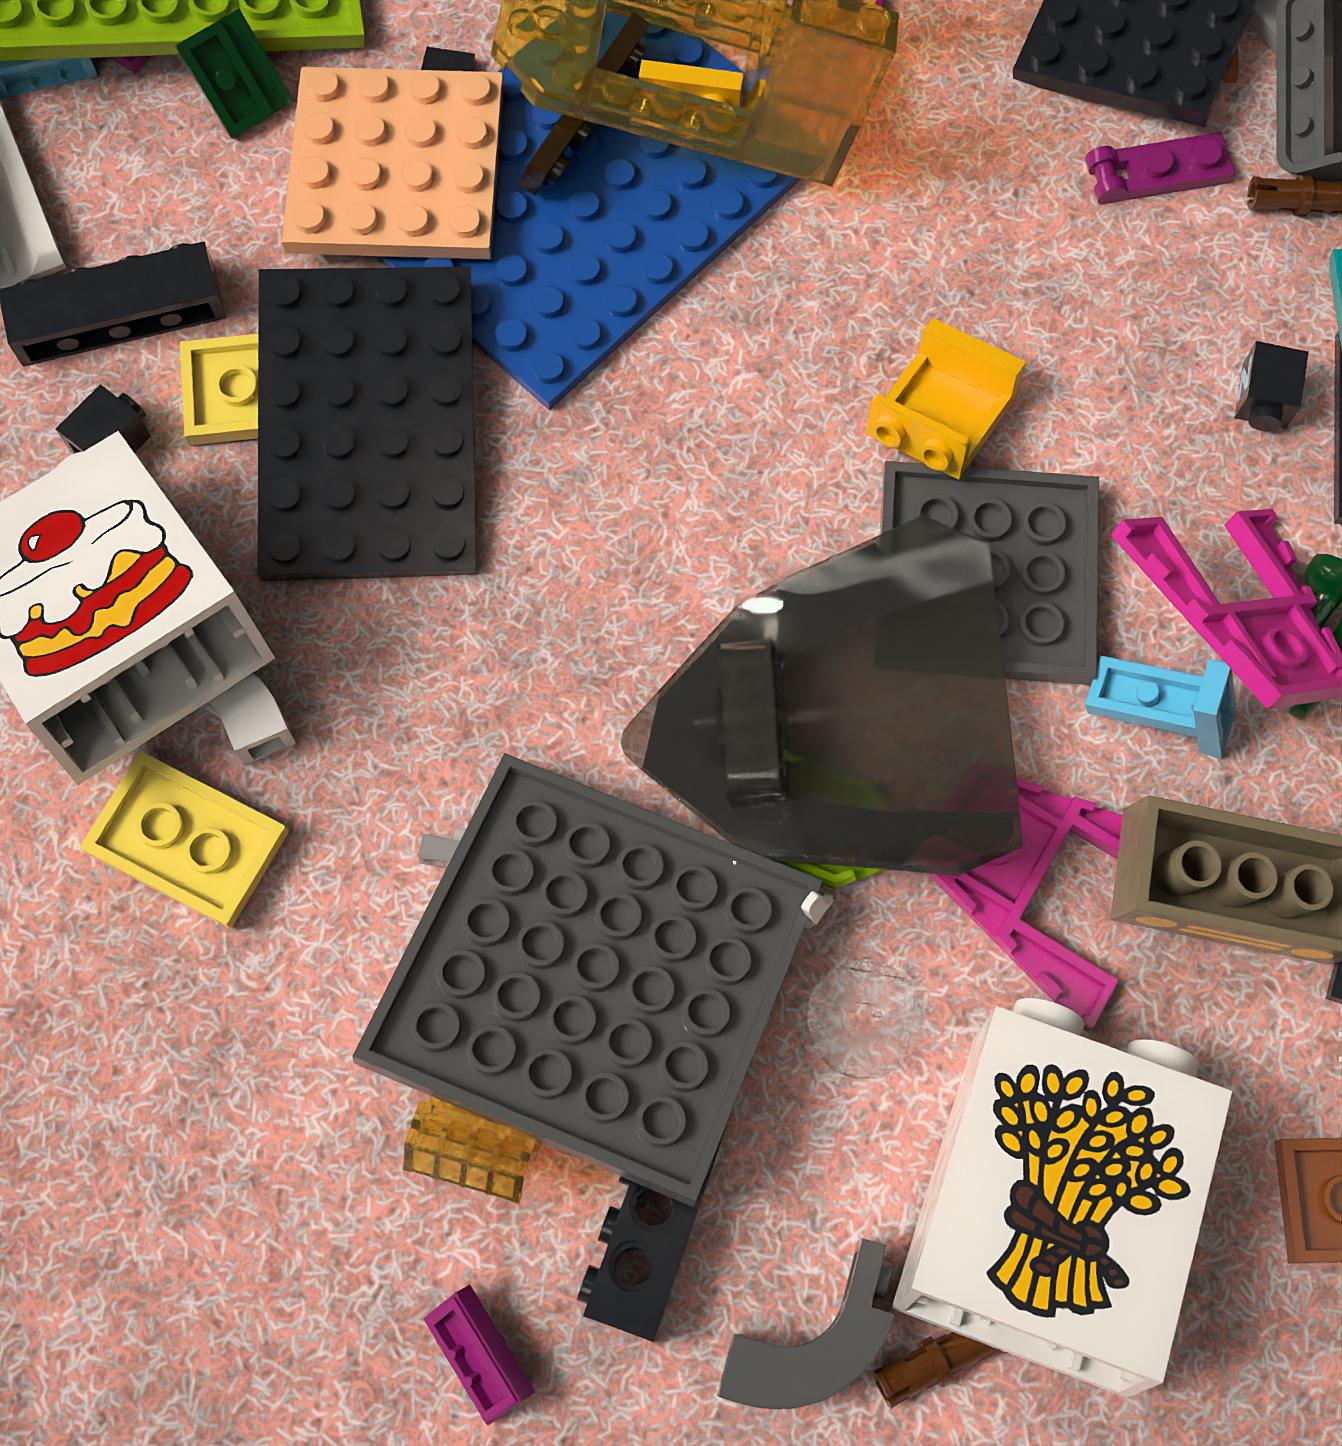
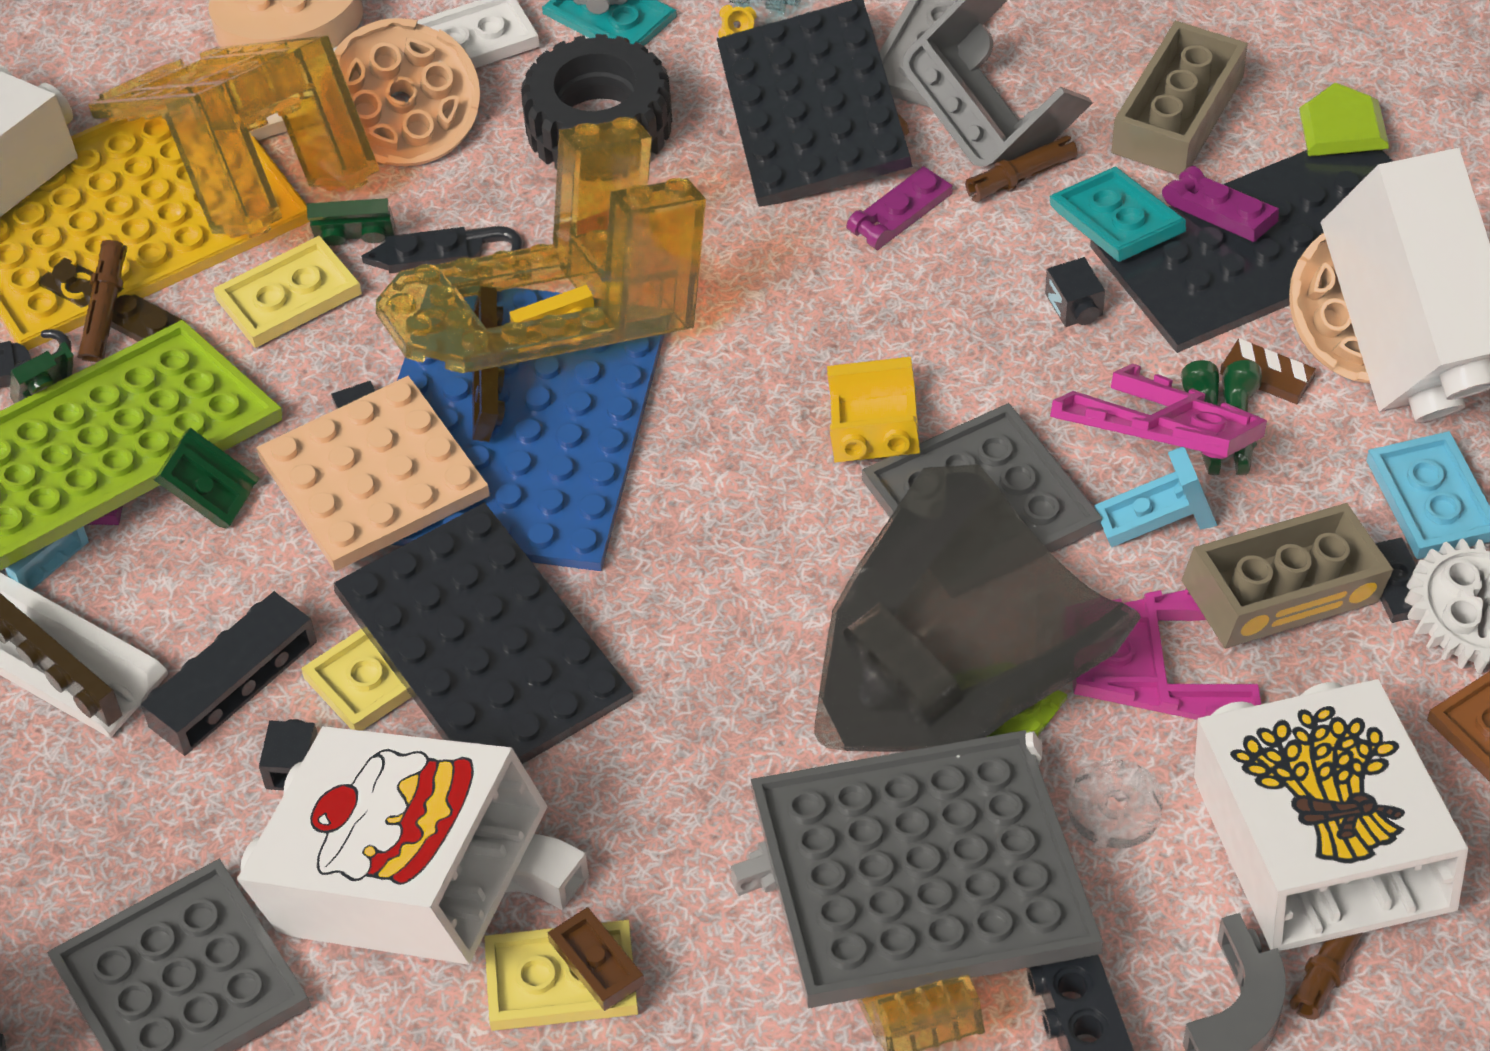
camera: 30 degrees left, 20 degrees down
none -> reddish brown plate [547,907,645,1011]

